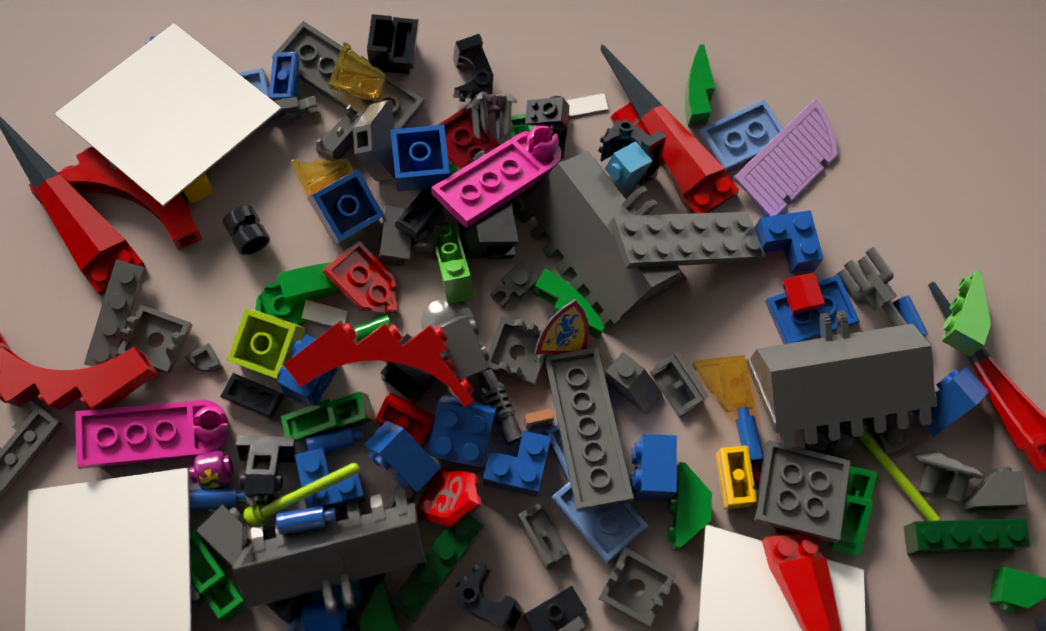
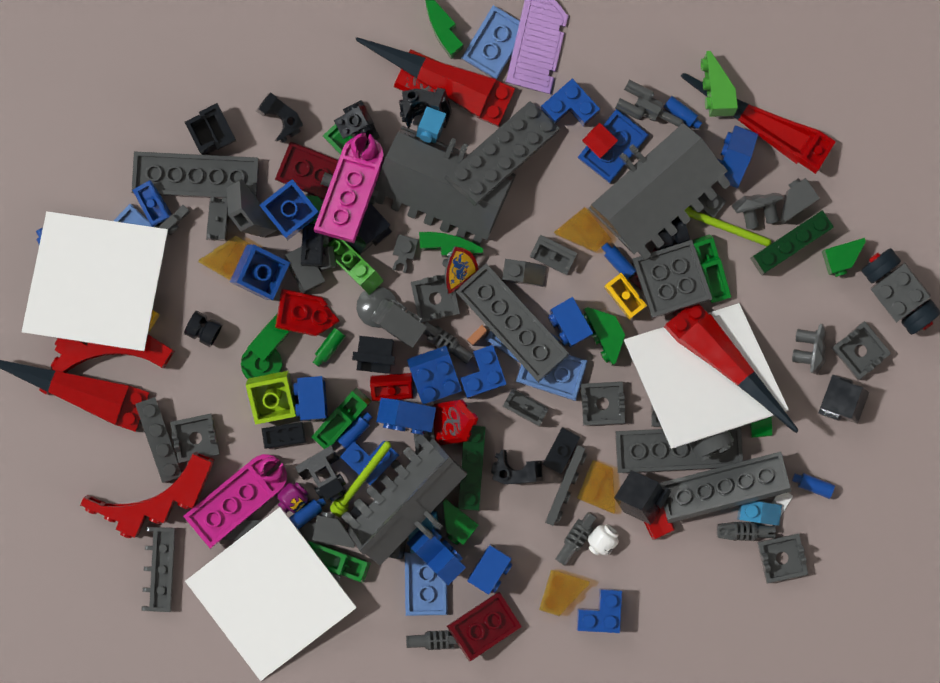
camera: 25 degrees left, 15 degrees up
dark grey tile [185,343,224,372] -> none
blue cylinder [276,506,337,535] -> none
red arch [283,321,474,407] -> none
white window [302,300,348,326] -> none
clear yellow wing [329,42,386,102] -> none
dark grey piece [466,92,517,141] -> none
white window [566,93,608,117] -> none

